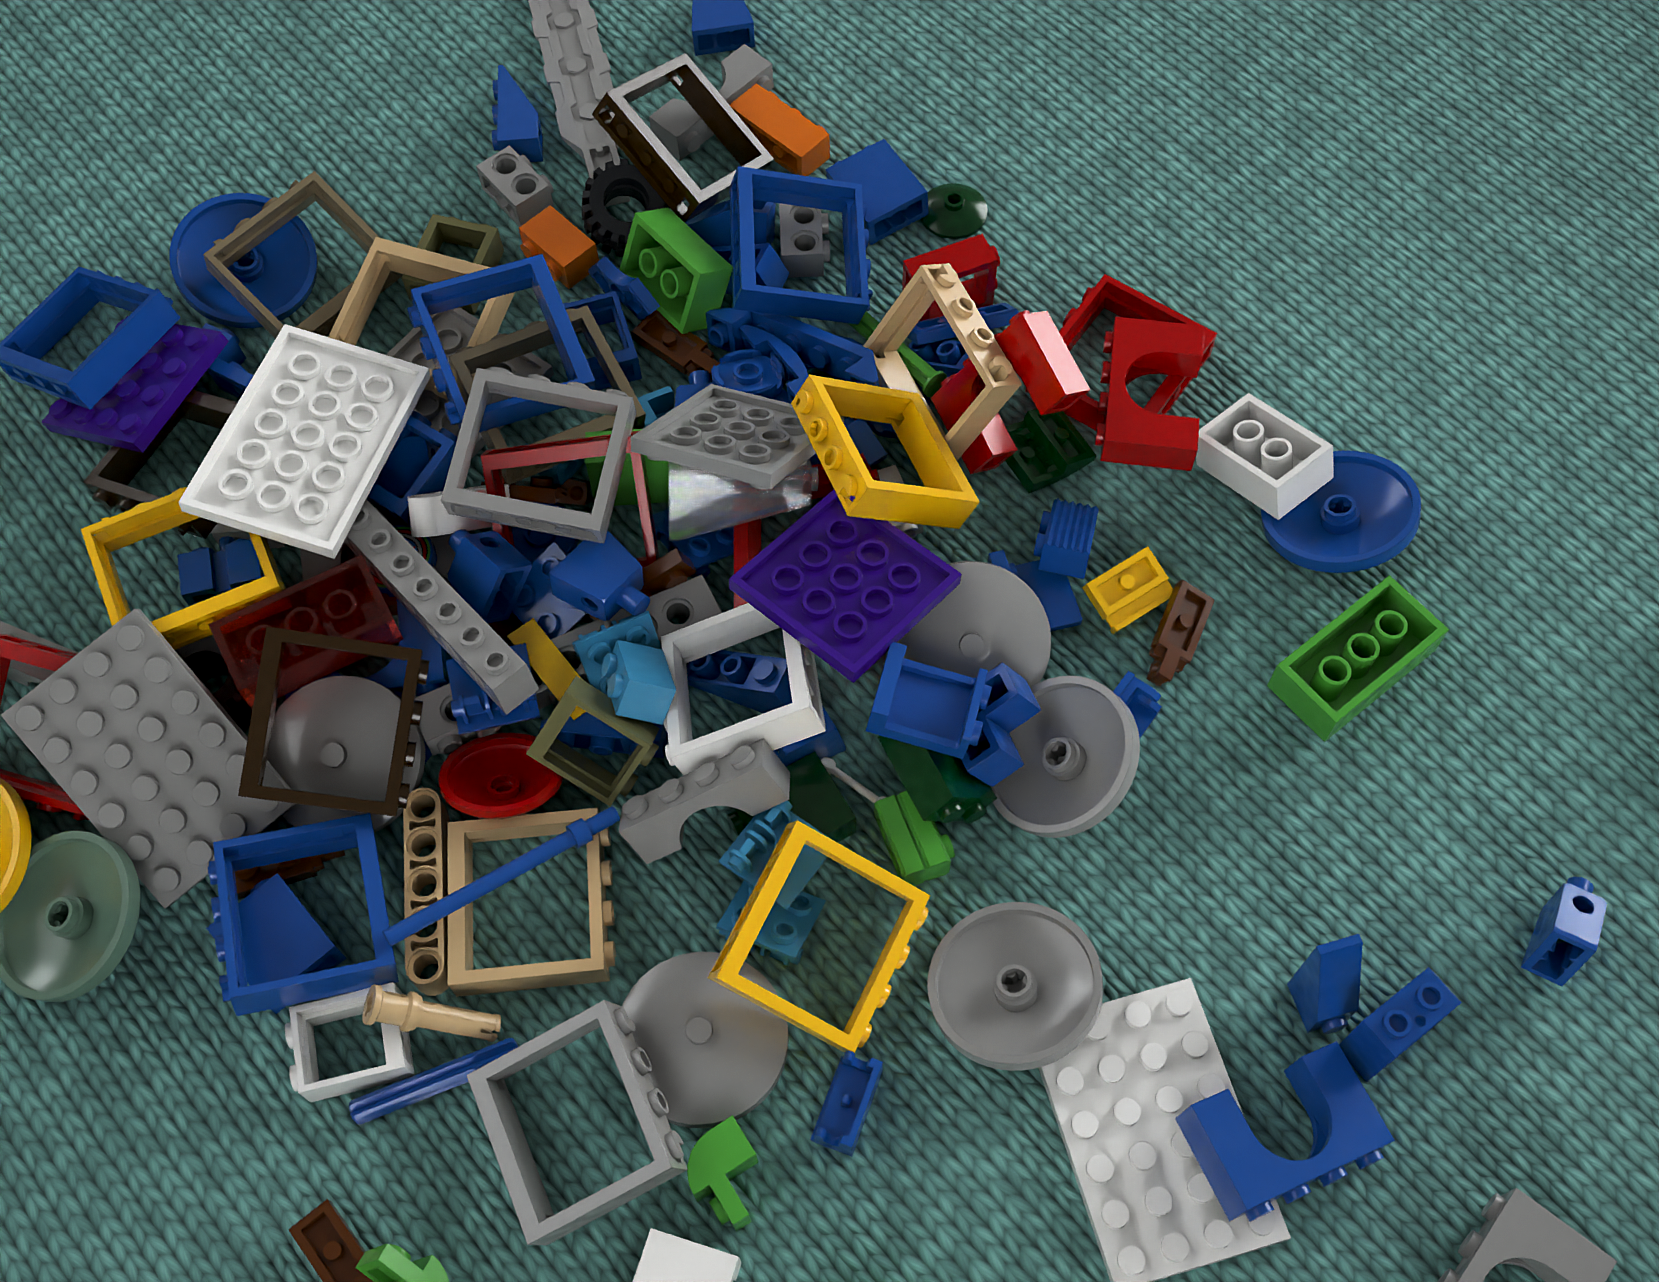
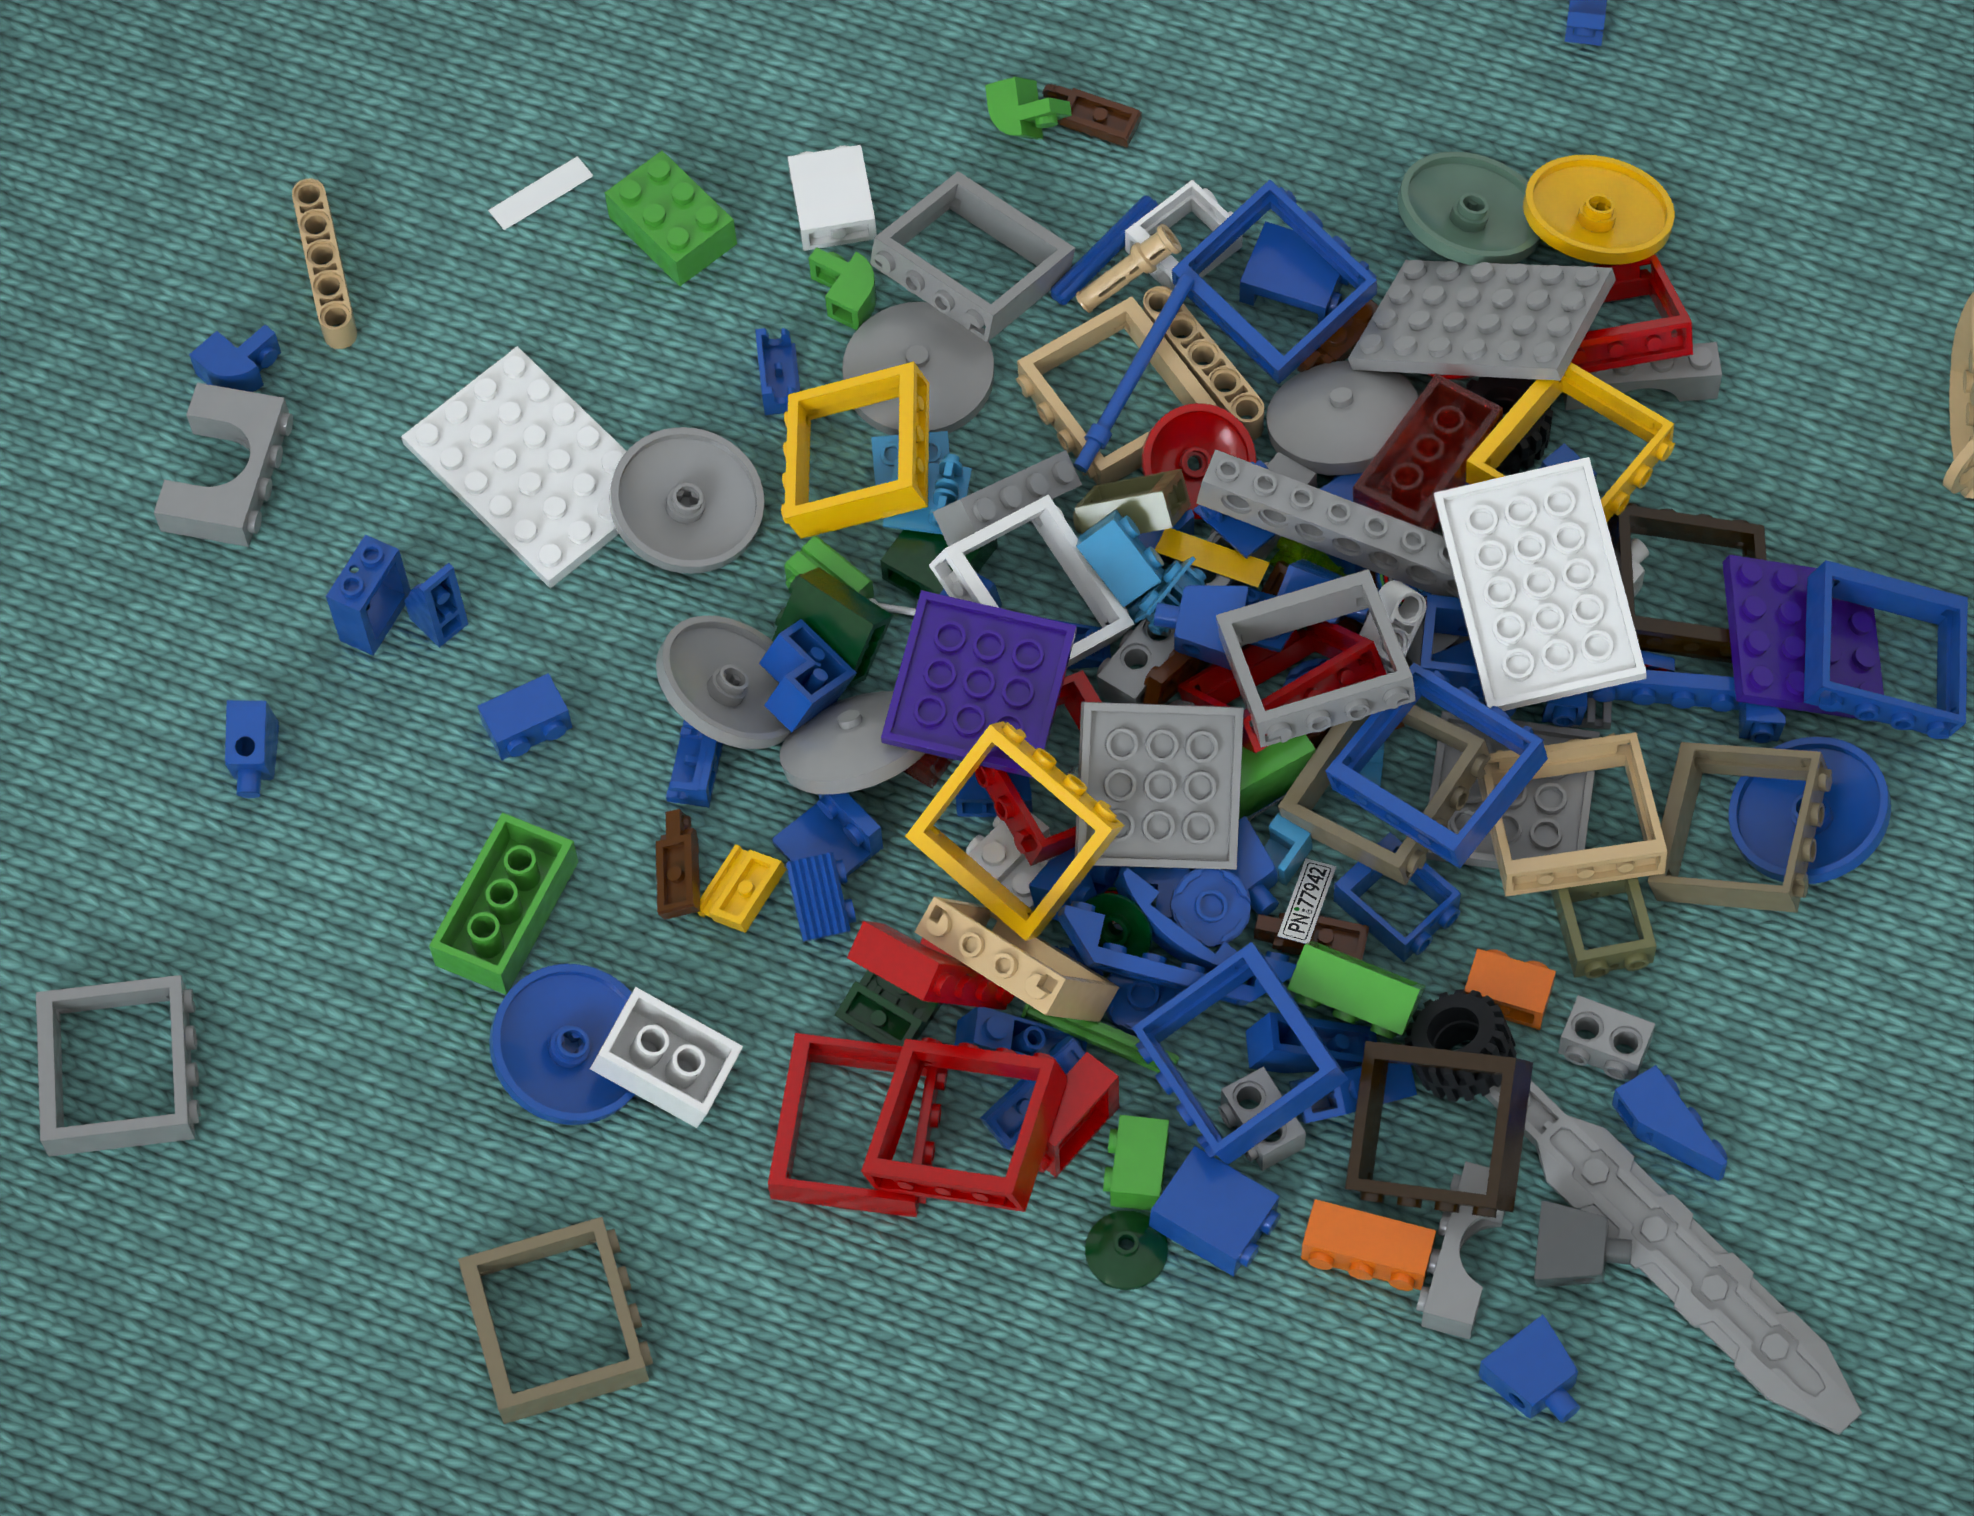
camera: 155 degrees right, 0 degrees up
dark brown window [238,627,430,817] -> none
blue tile [588,255,660,320] -> none
blue panel [865,642,992,759] -> none
red arch [1095,317,1205,471] -> none
blue arch [1175,1041,1395,1222] -> none
none -> dark tan window [458,1217,653,1424]
none -> blue brick [477,673,573,761]
none -> red window [861,1037,1068,1212]
none -> bright green brick [1103,1115,1169,1211]
none -> white sticker [1277,859,1336,944]
none -> dark grey torso [1534,1201,1632,1287]

